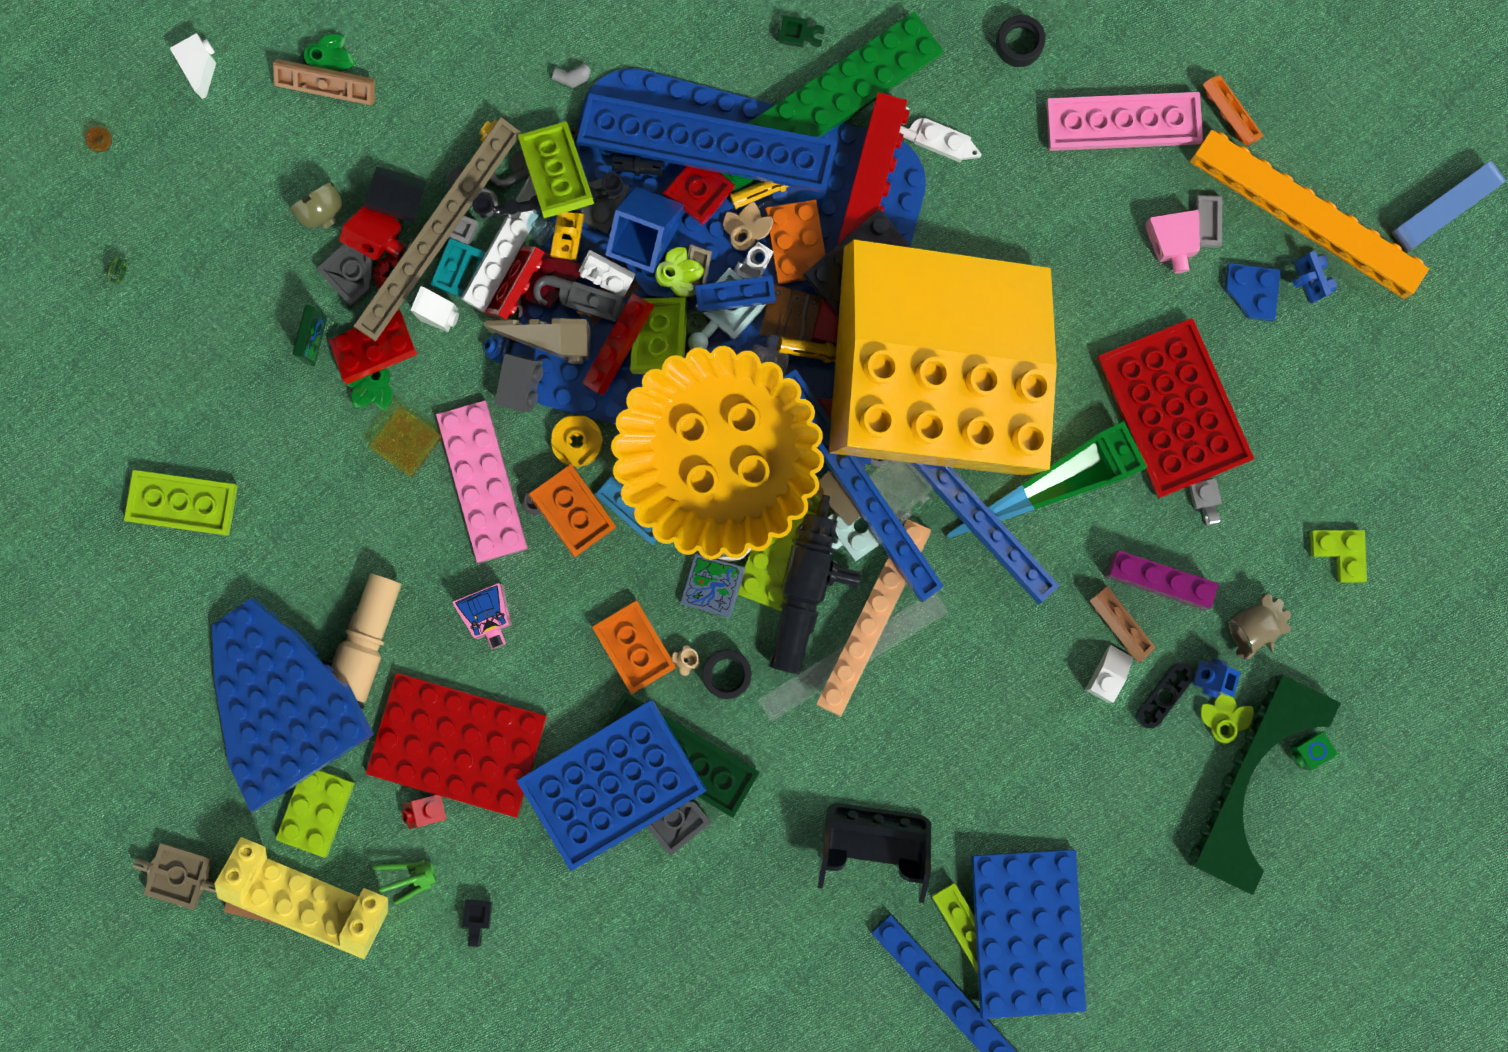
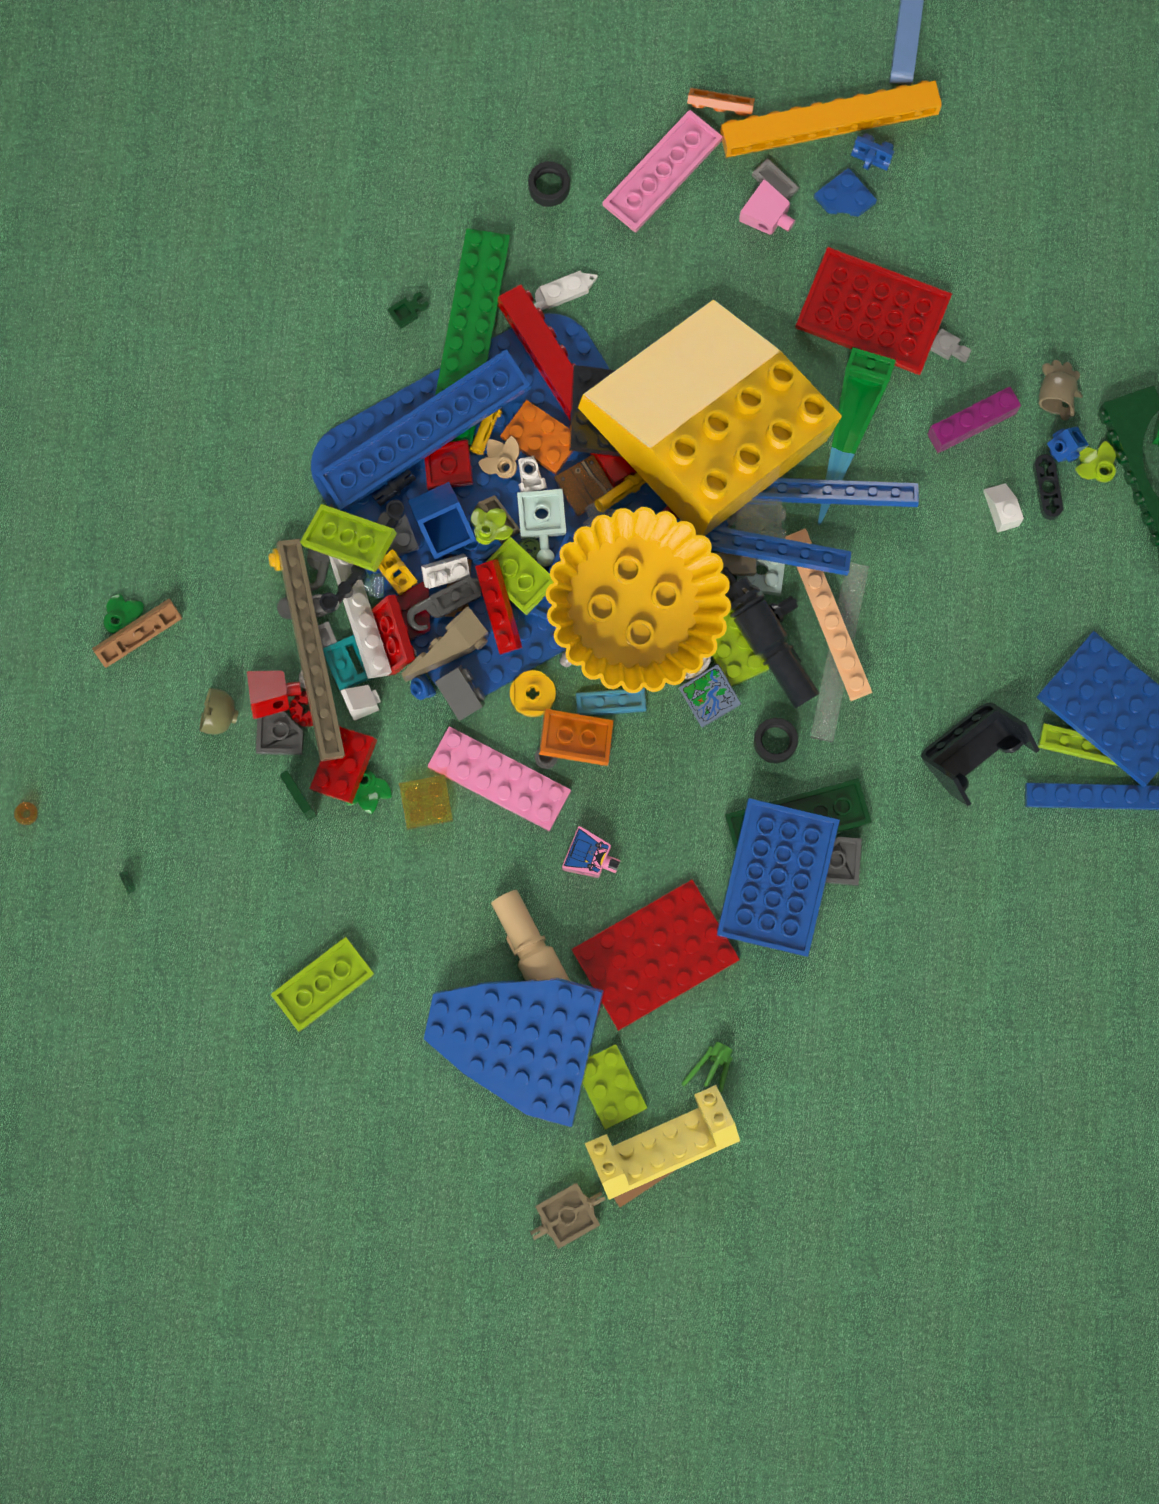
camera: 45 degrees left, 5 degrees down
white slope [170,33,216,99] -> none
black slope [364,166,427,223] -> none
bracket [402,795,447,829] -> none
black plate [462,899,493,947] -> none
light grey arm [552,64,590,88] -> none
orange plate [592,600,677,695] -> none
tan plate [671,646,700,676] -> none
blue plate [695,275,776,313] -> none
medium nougat plate [1089,586,1156,663] -> none
lime plate [1310,530,1367,583] -> none

